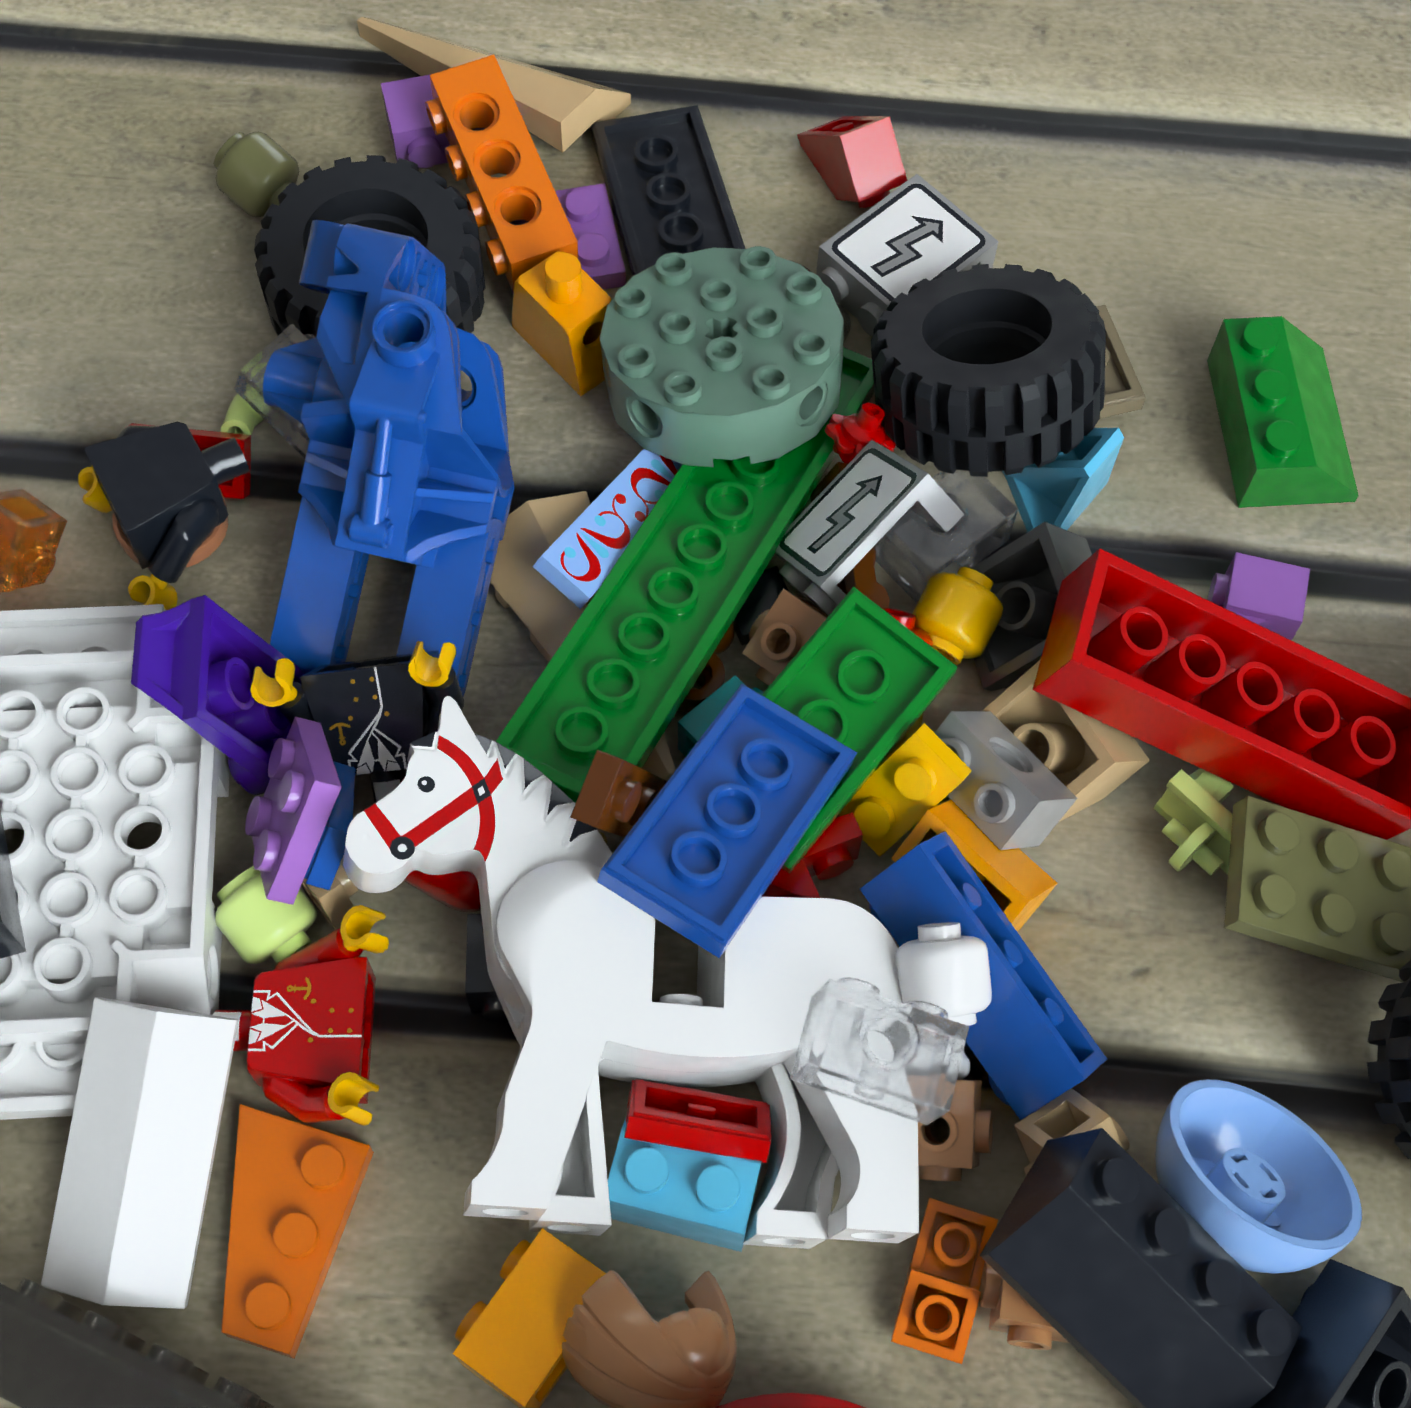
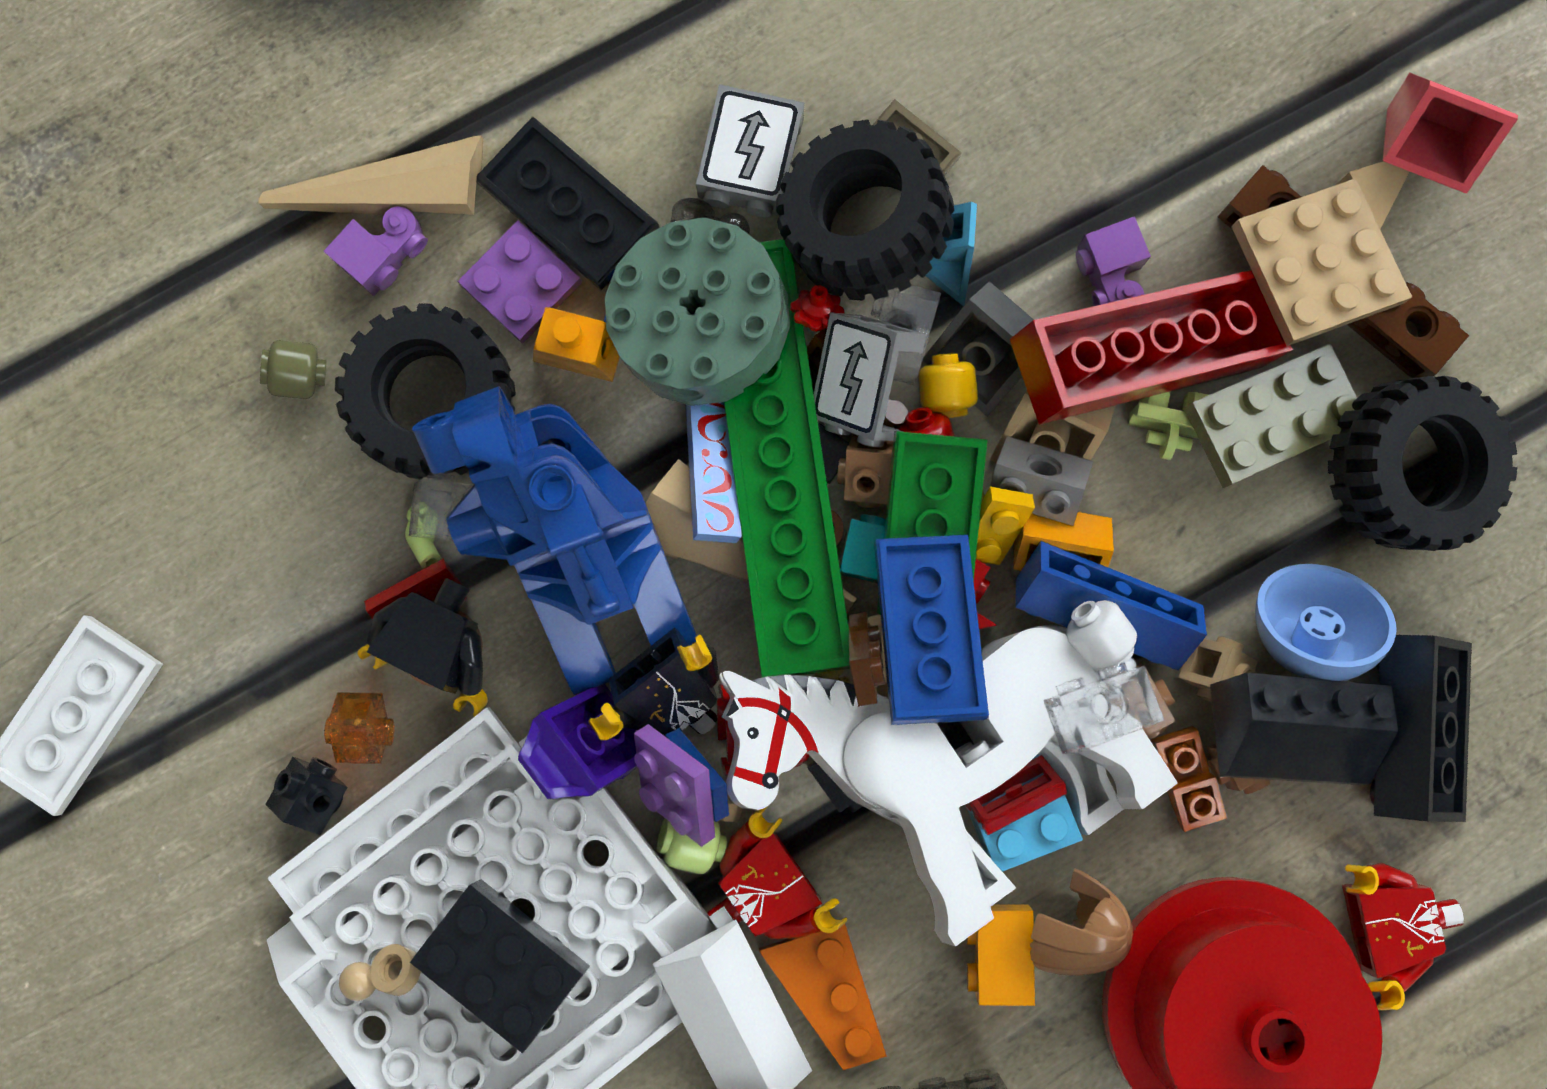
camera: 30 degrees left, 20 degrees up
orange brick [425,54,578,293] -> none
slope [797,116,908,208] -> none
green slope [1207,316,1359,508] -> none

